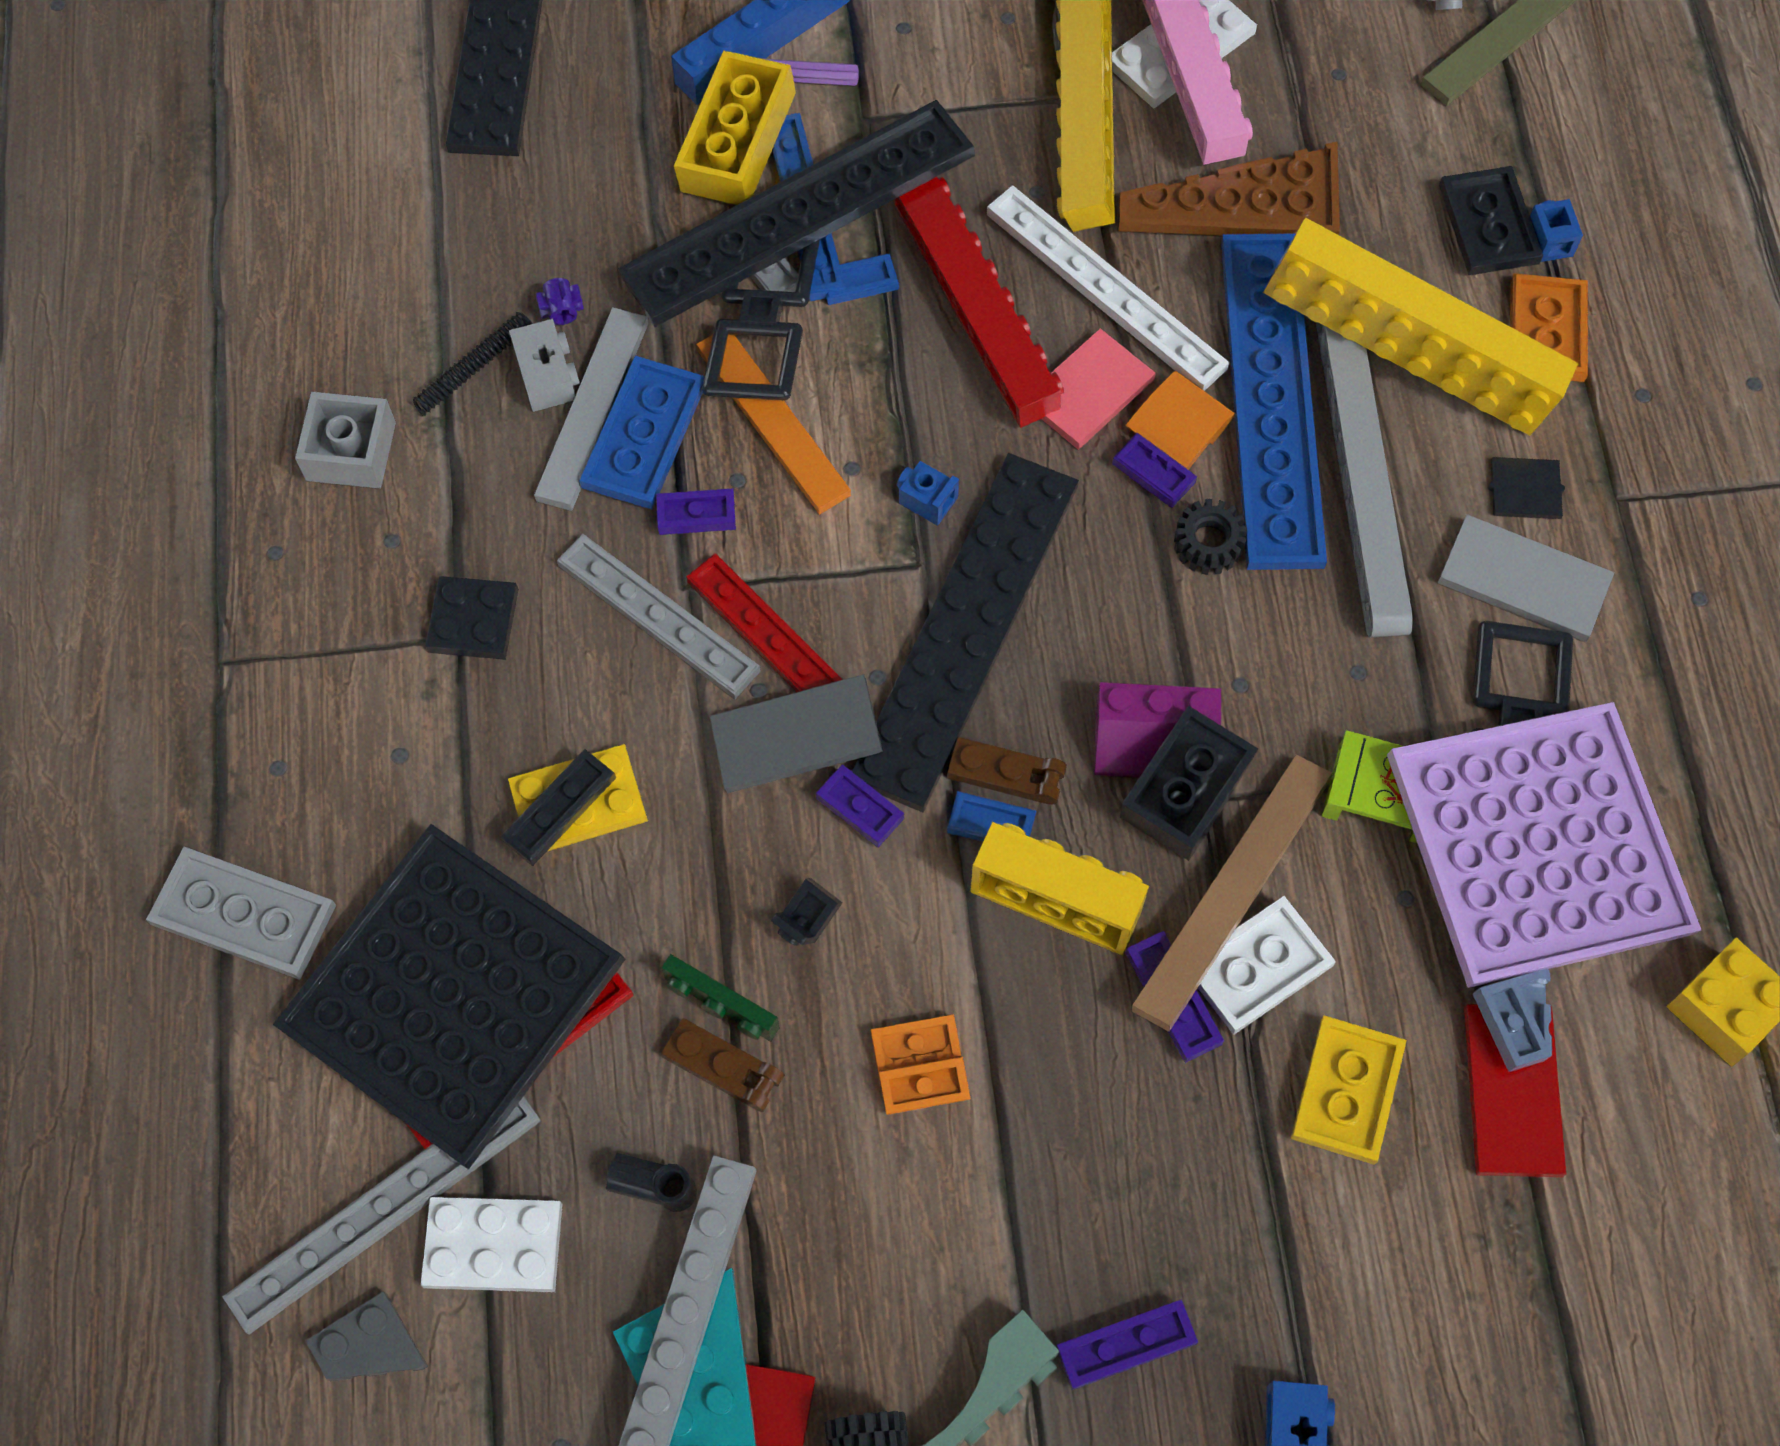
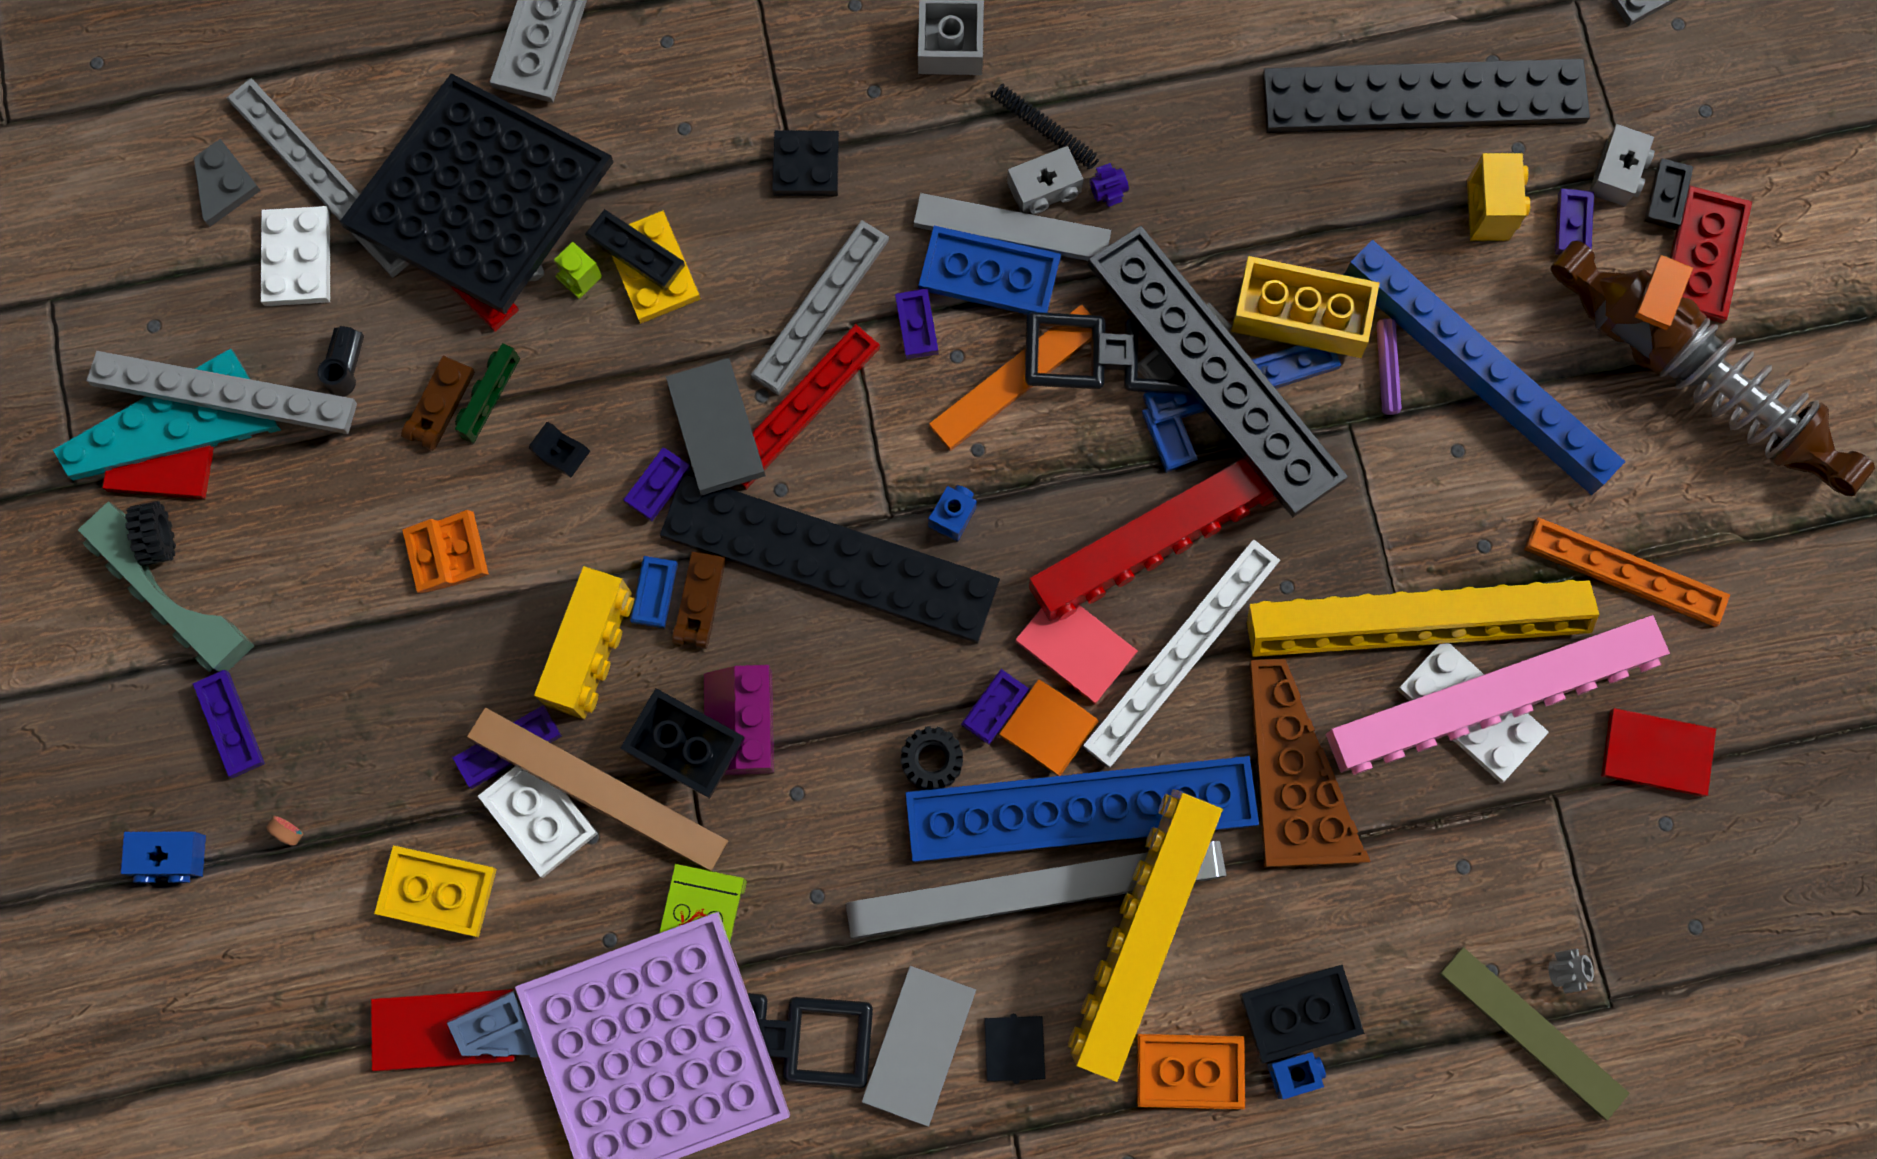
camera: 85 degrees right, 10 degrees up
none -> nougat tile [266,816,303,846]
none -> lime brick [554,242,602,299]

